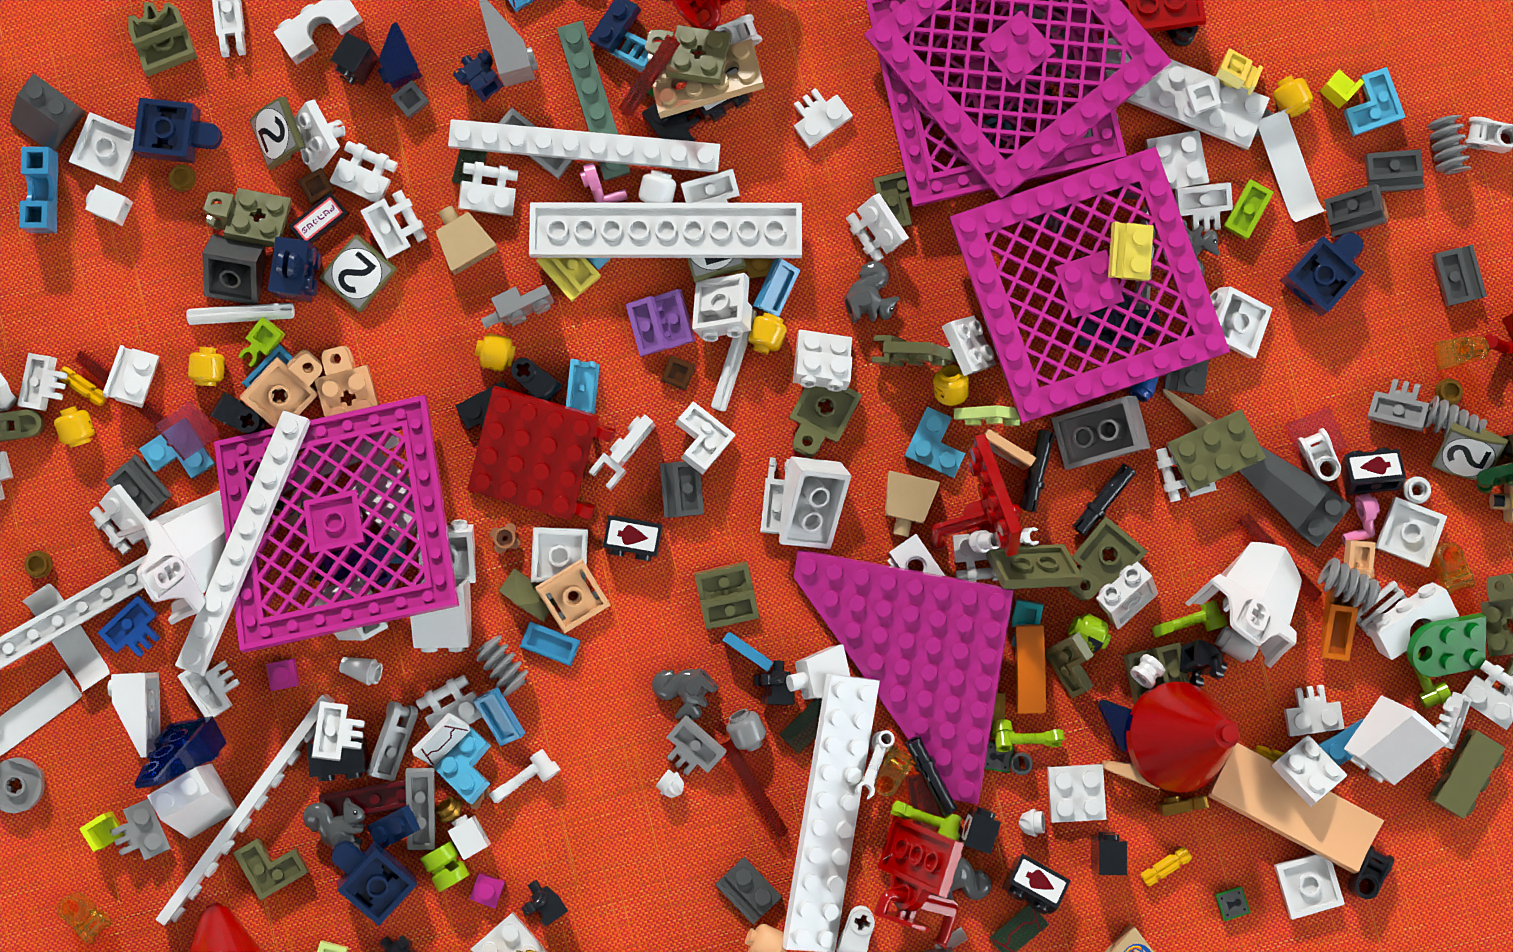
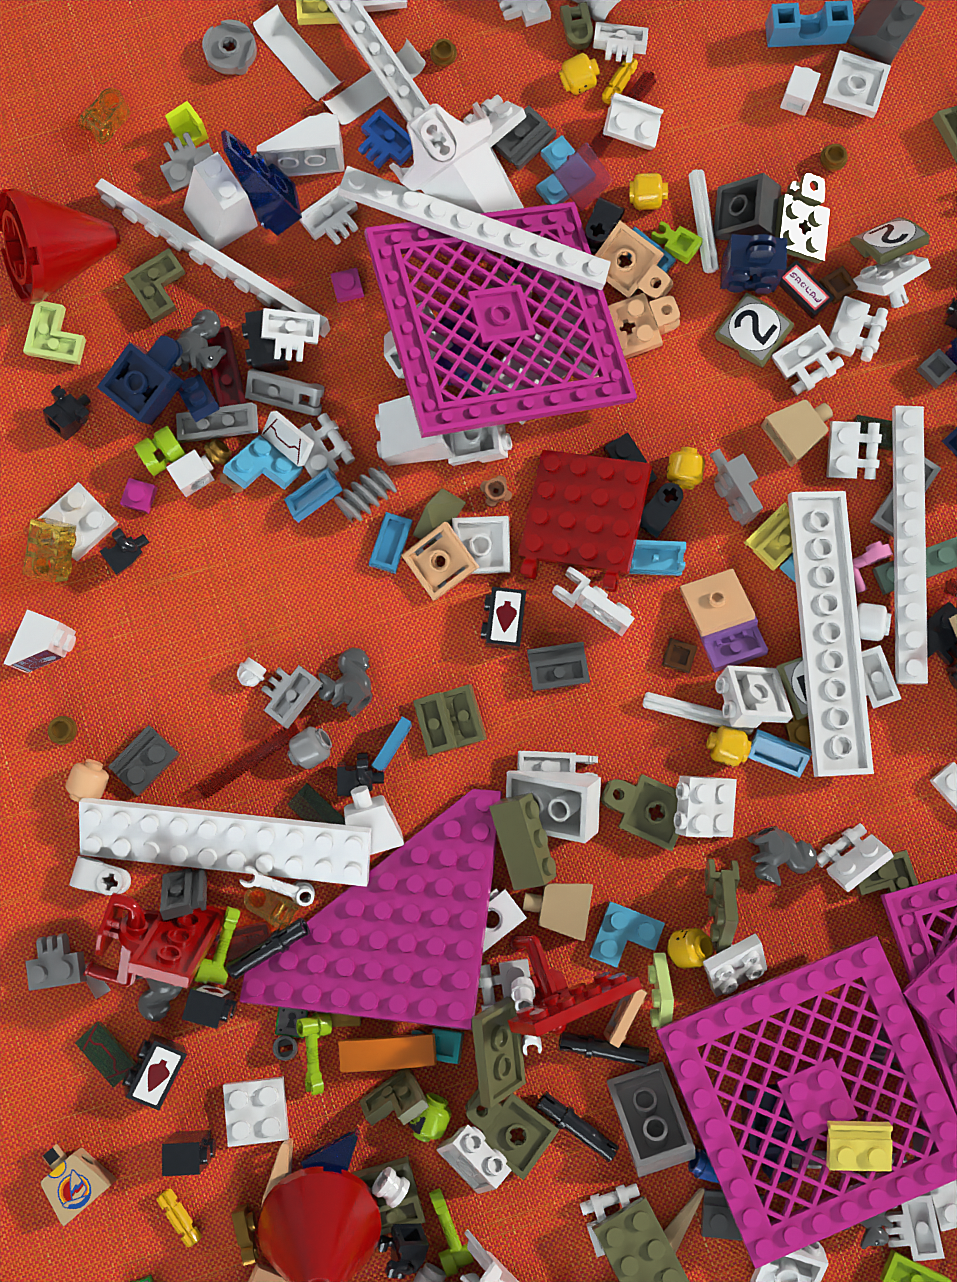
camera: 85 degrees right, 5 degrees down
dark blue brick [132,97,223,163] -> none
white cone [339,657,383,686] -> none
white brick [489,749,561,803] -> none
white plate [675,401,736,475] -> none
white plate [1019,809,1045,837] -> none
none -> dark grey plate [160,867,207,920]
none -> olive brick [489,792,557,891]
none -> light nougat plate [680,568,755,637]

